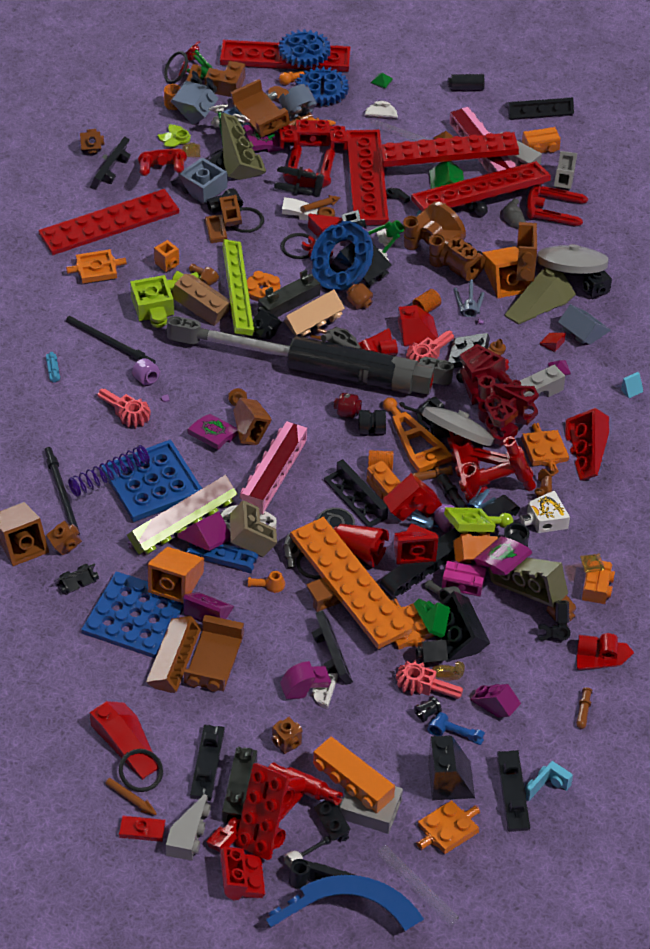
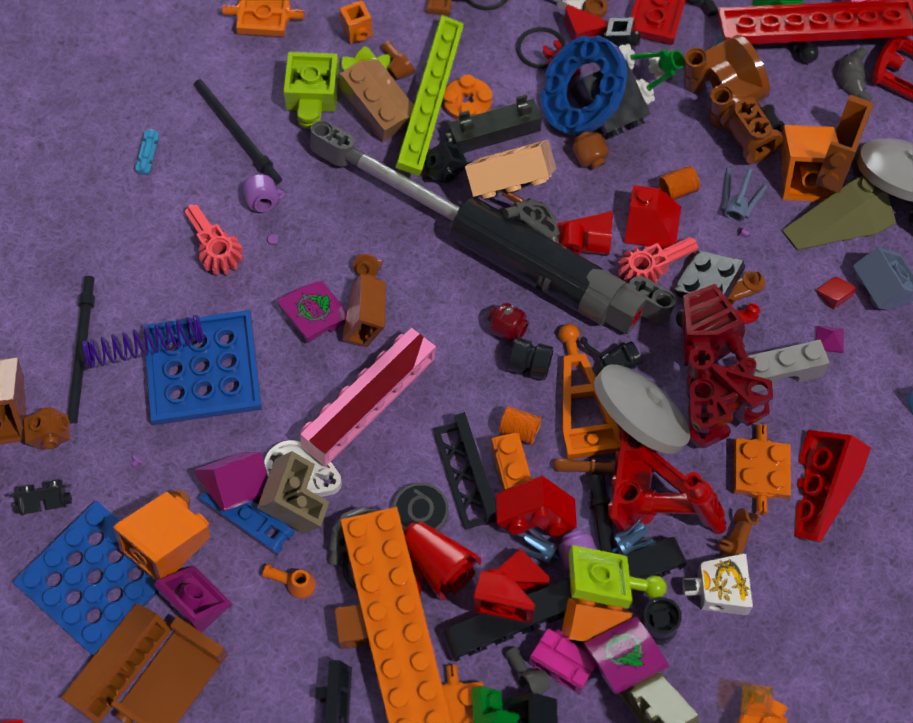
camera: 20 degrees right, 15 degrees up
brick [127,475,238,555] -> none

